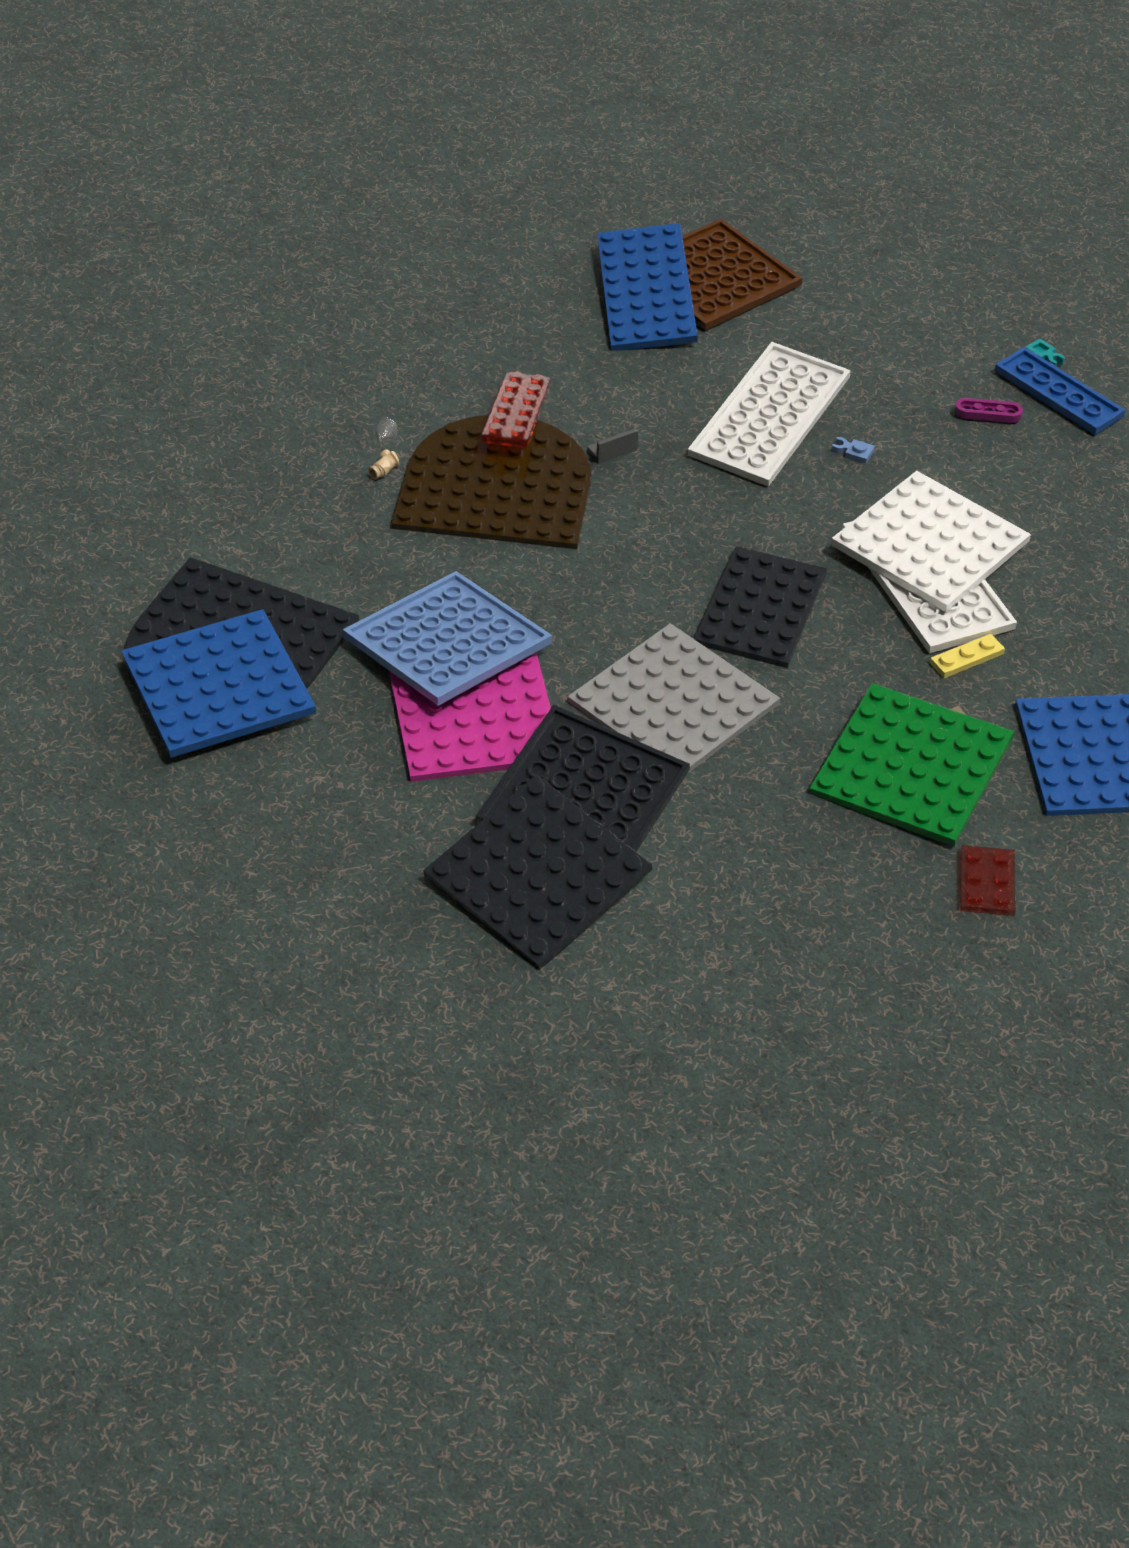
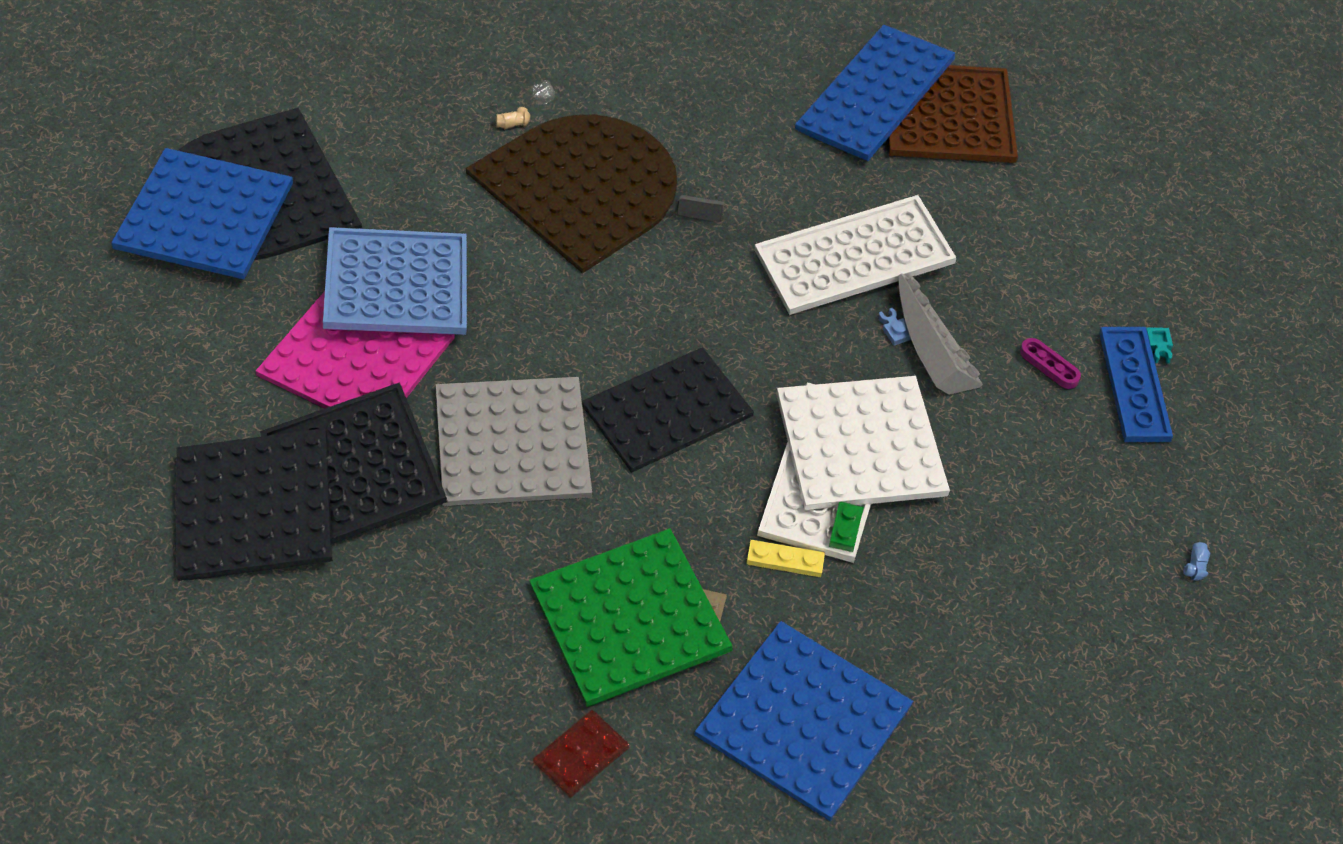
camera: 35 degrees right, 5 degrees up
clear red plate [482,371,550,448] -> none
none -> green plate [829,502,864,552]
none -> light grey wedge [898,273,983,395]

